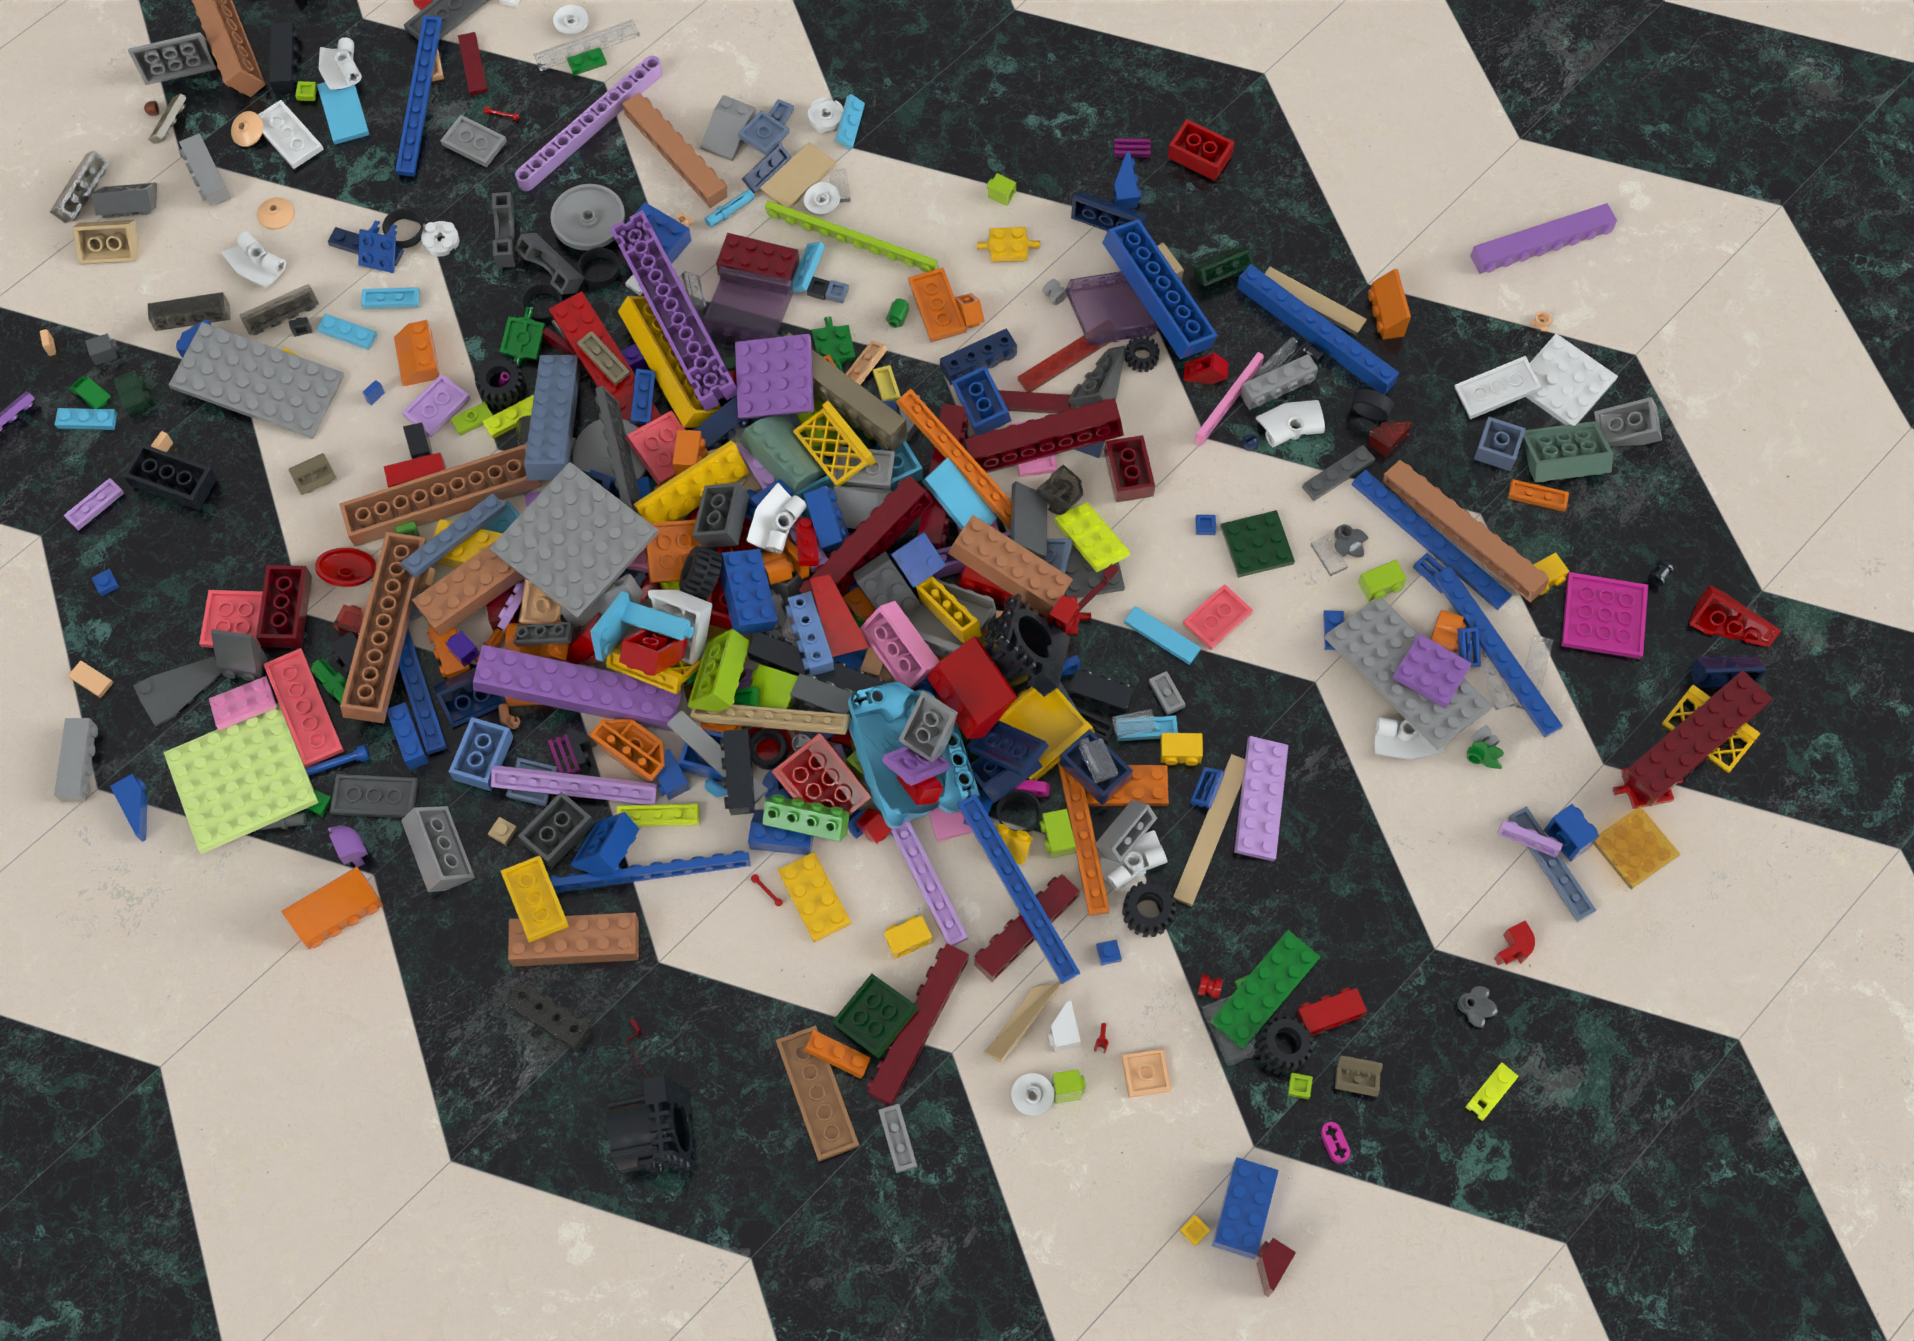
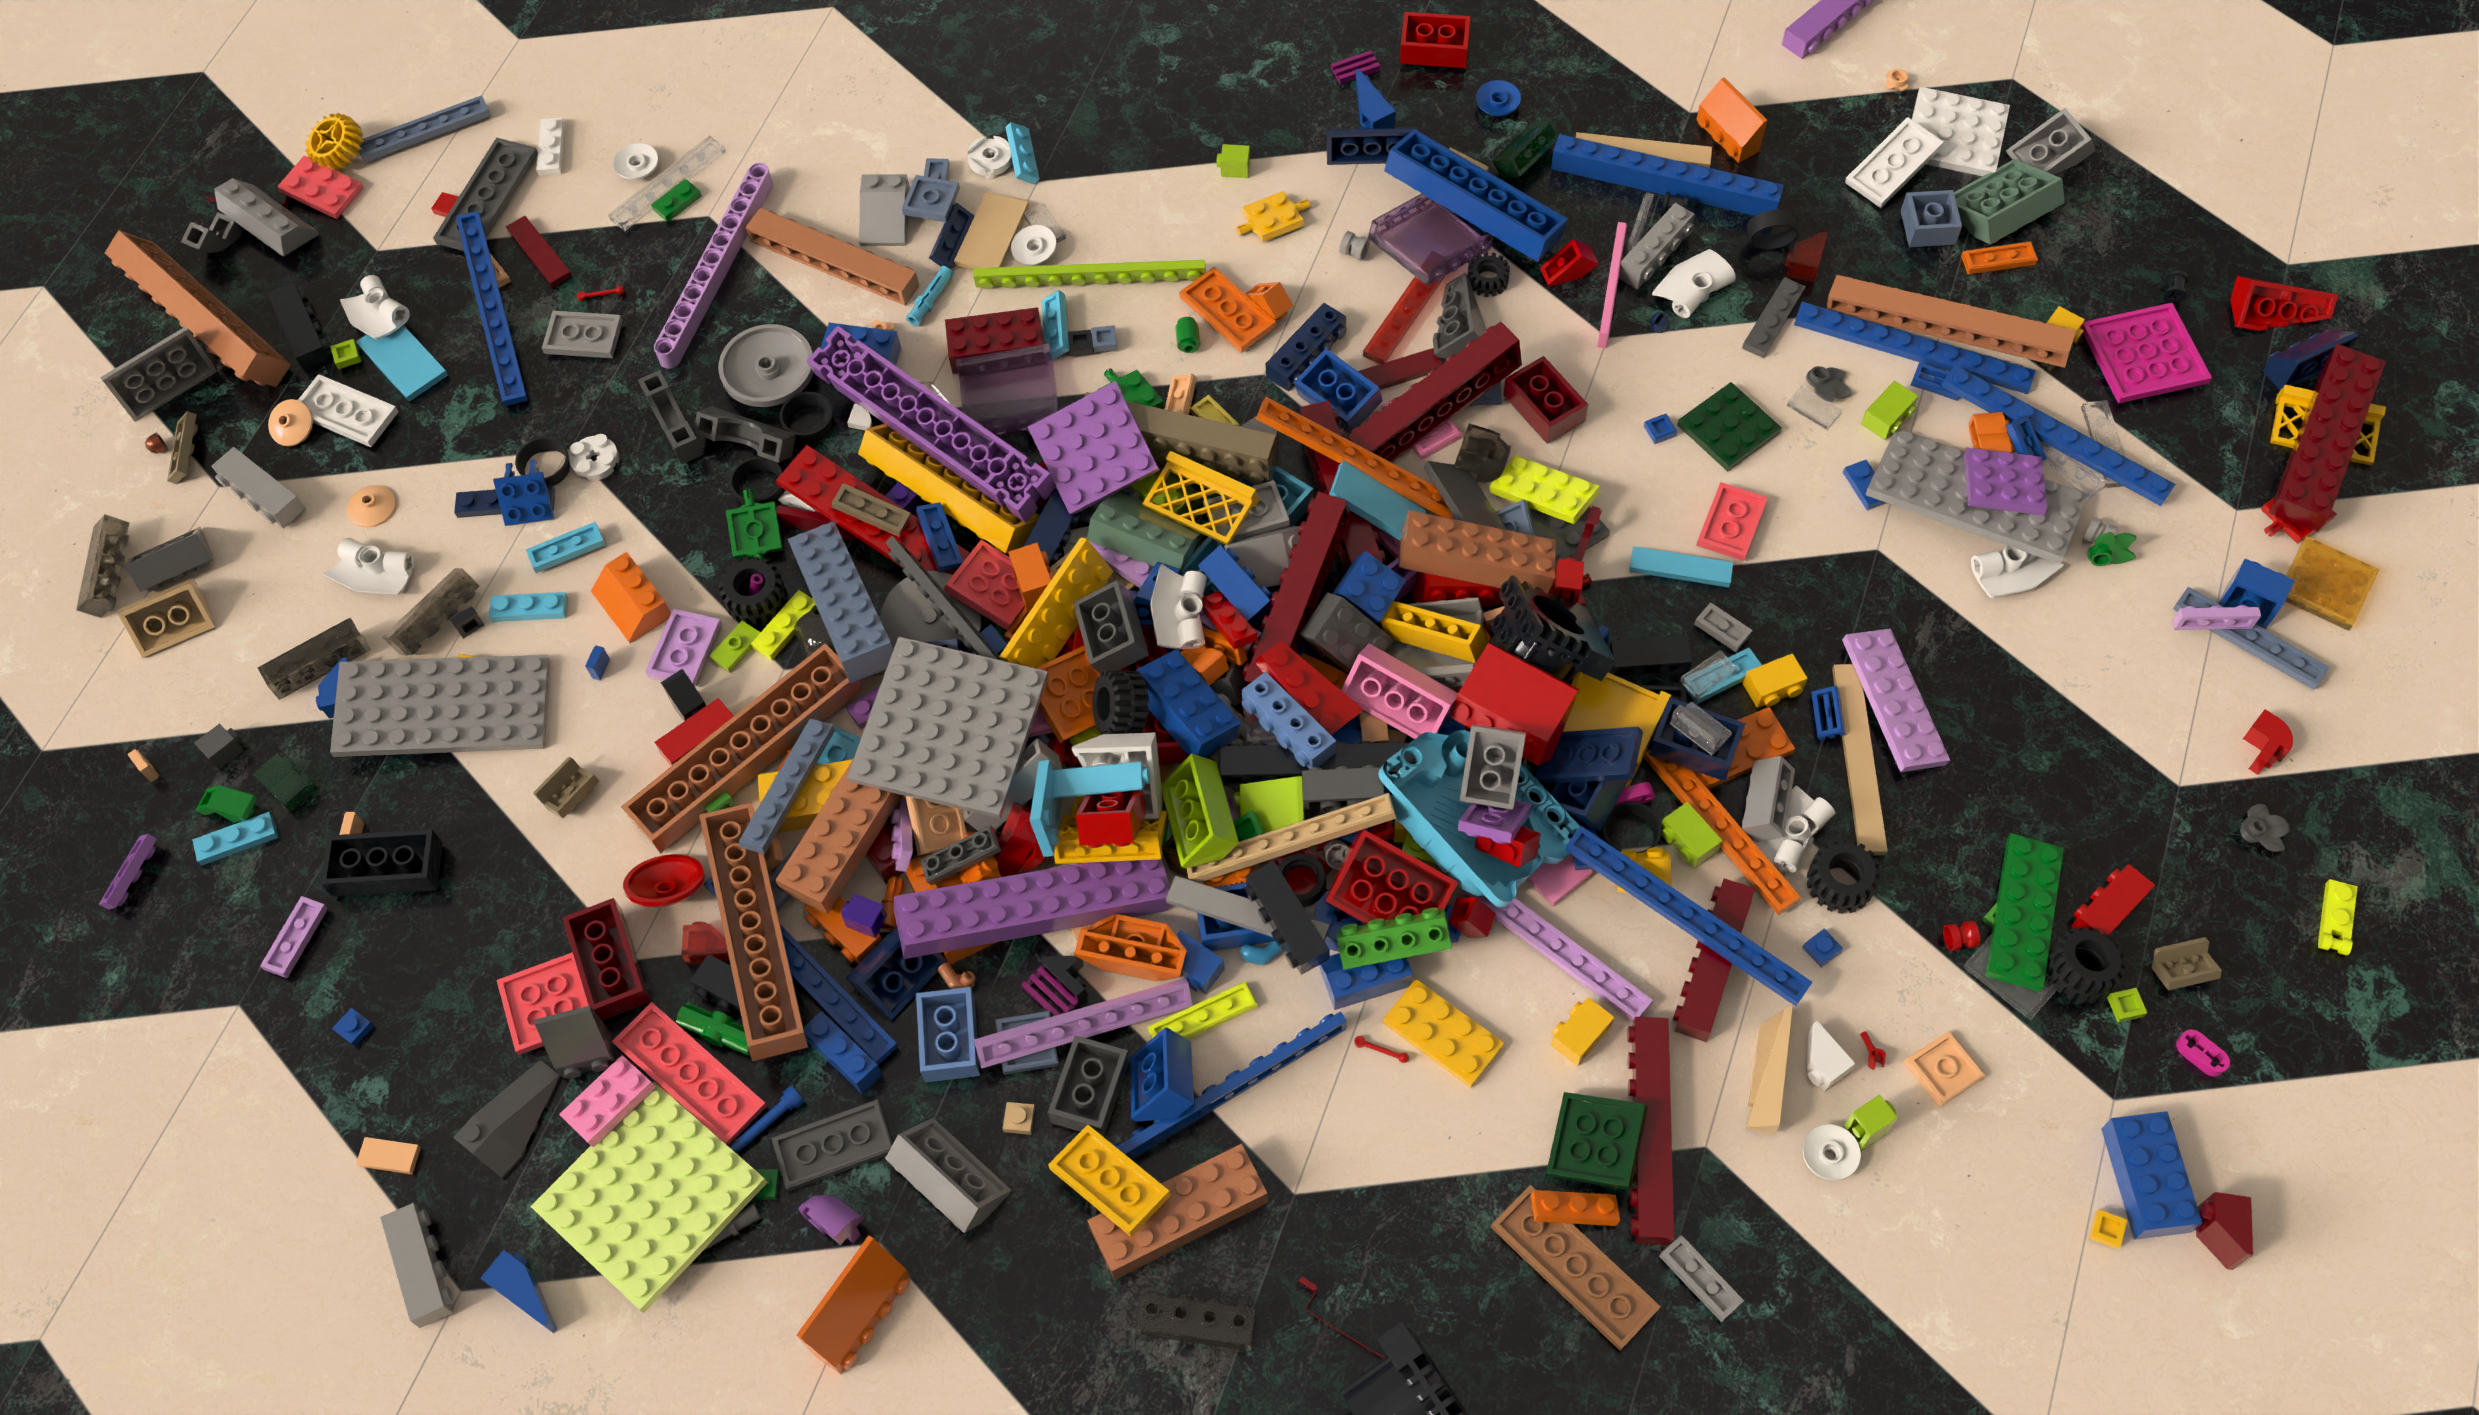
camera: 20 degrees left, 5 degrees down
none -> blue dish [1476,80,1521,116]

